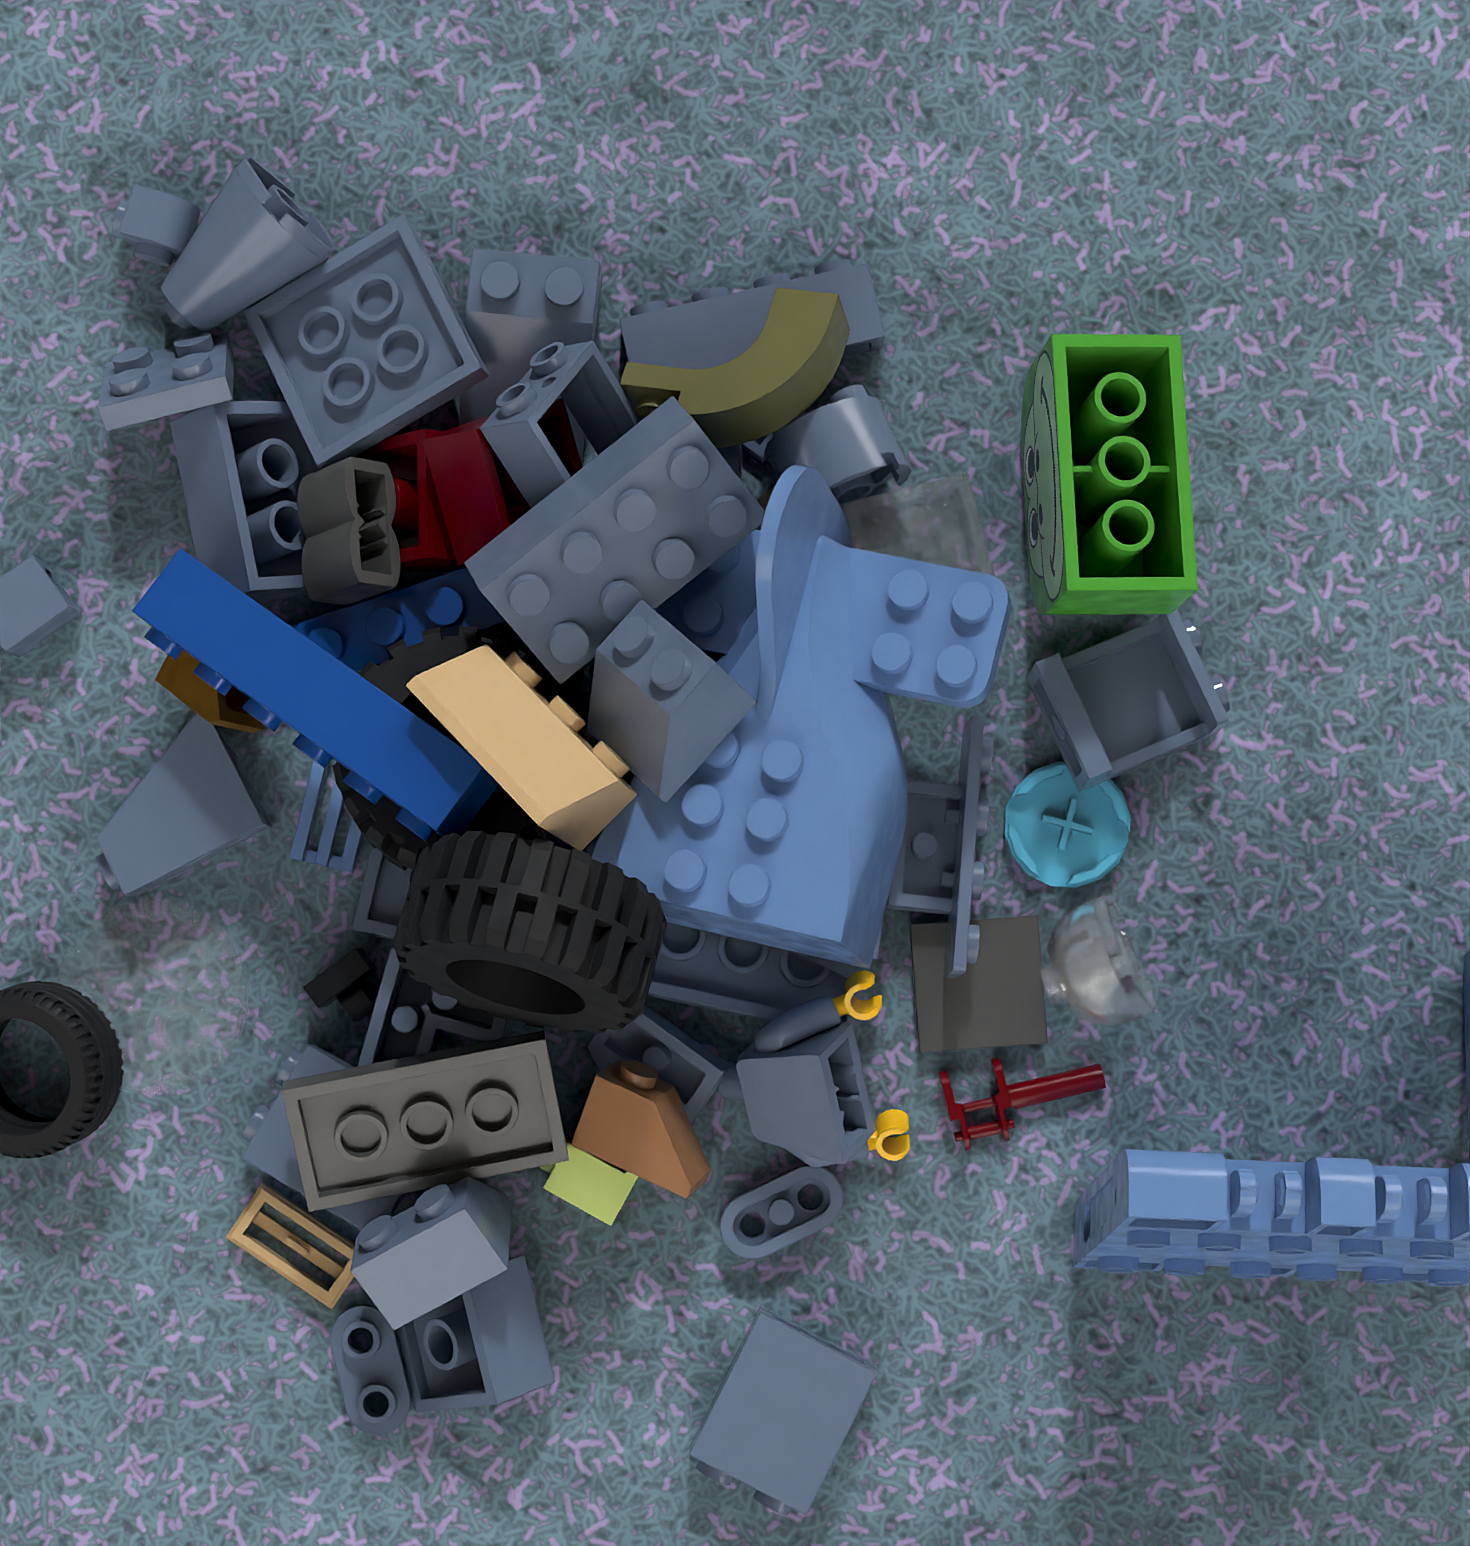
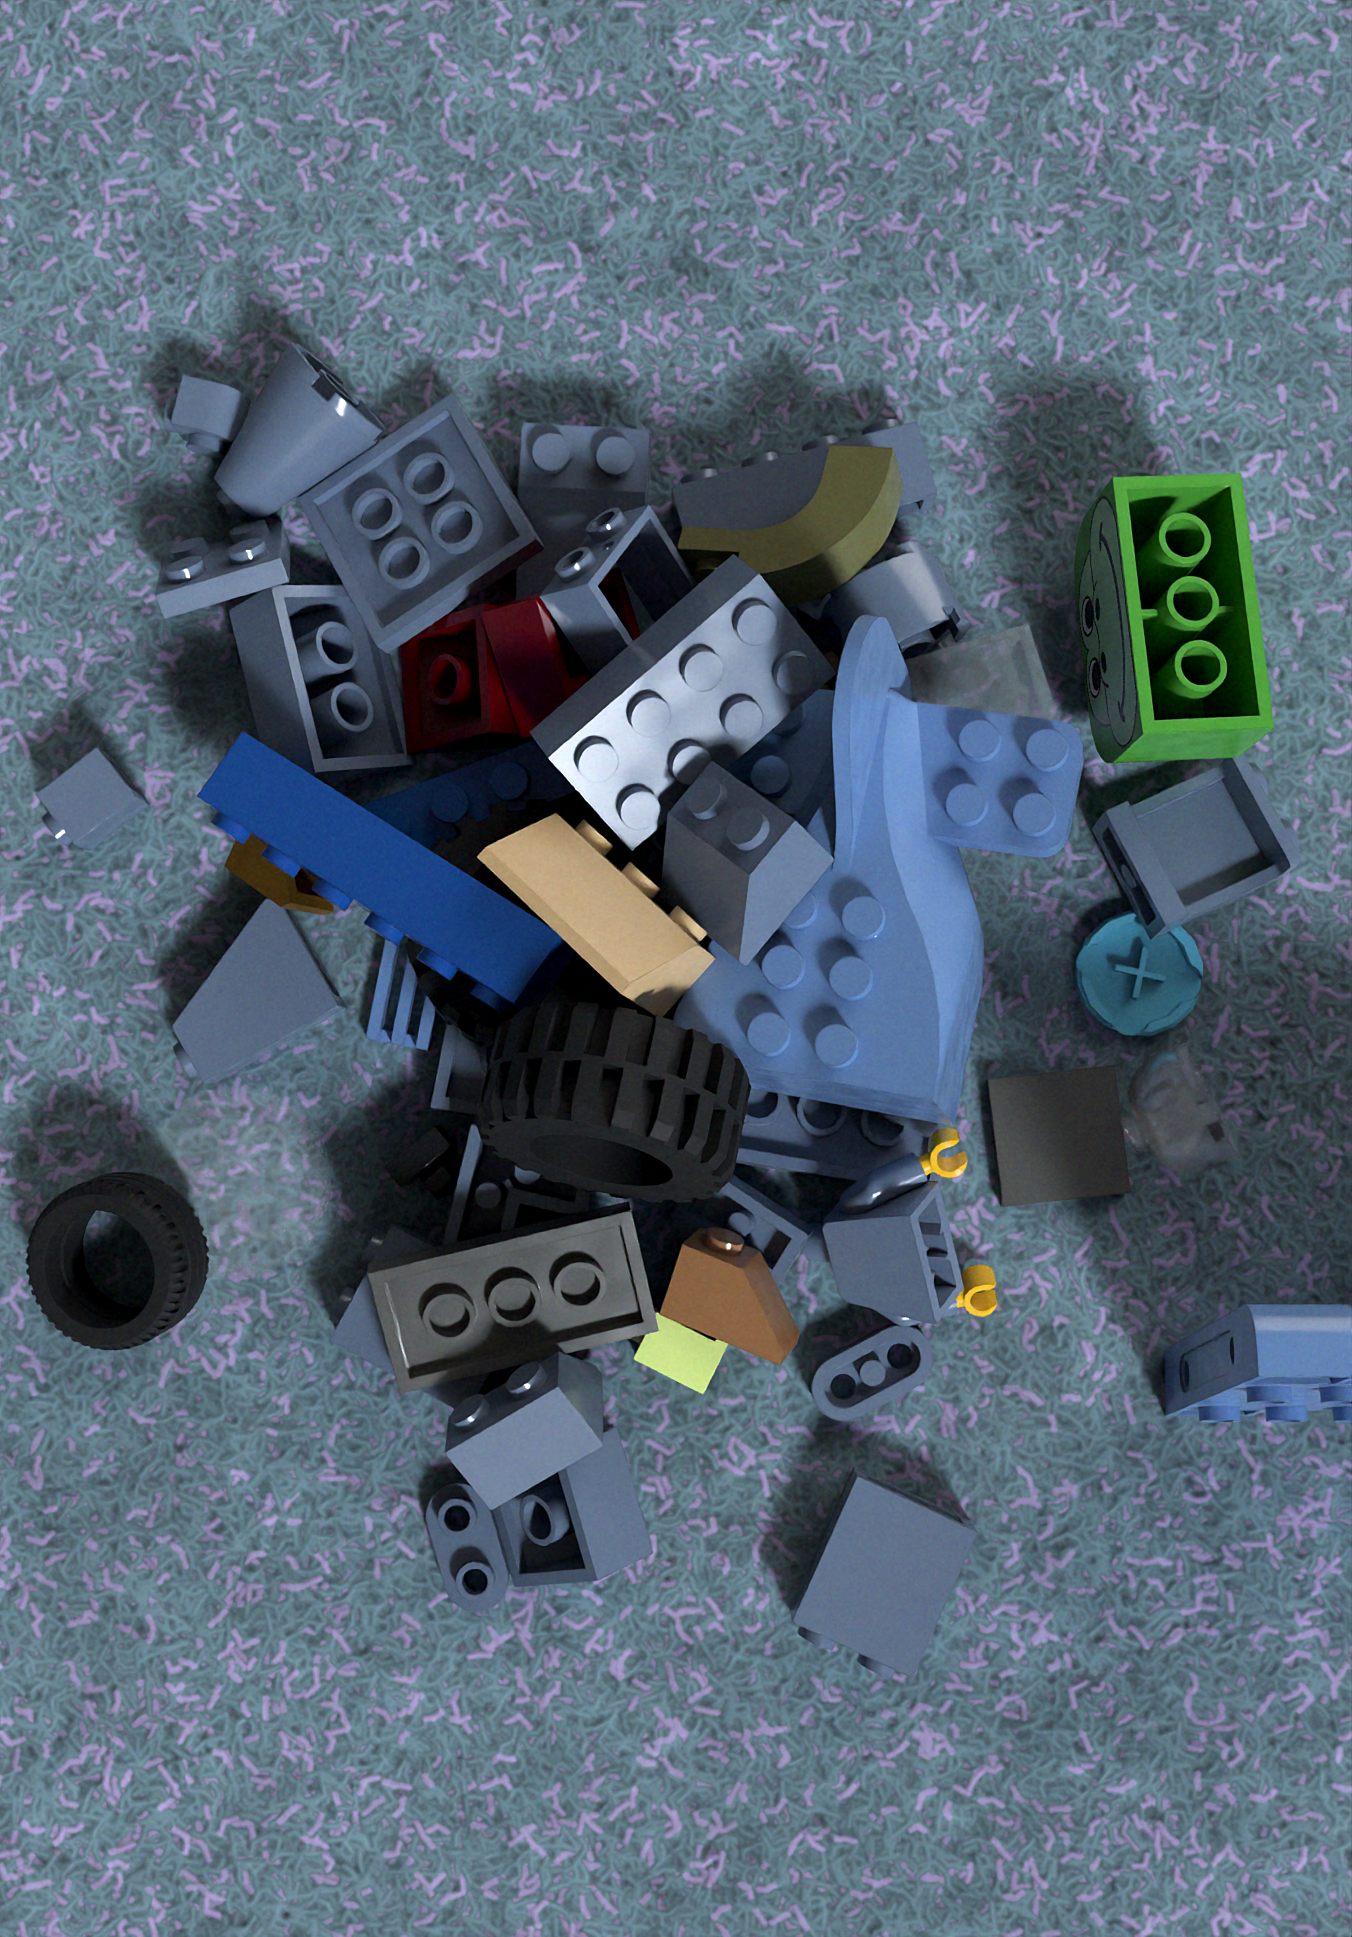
camera: 10 degrees right, 0 degrees up
tan tile [226,1182,355,1309] -> none
dark grey brick [297,457,401,605] -> none
sand blue bracket [885,716,993,979] -> none
dark red piece [938,1057,1106,1151] -> none

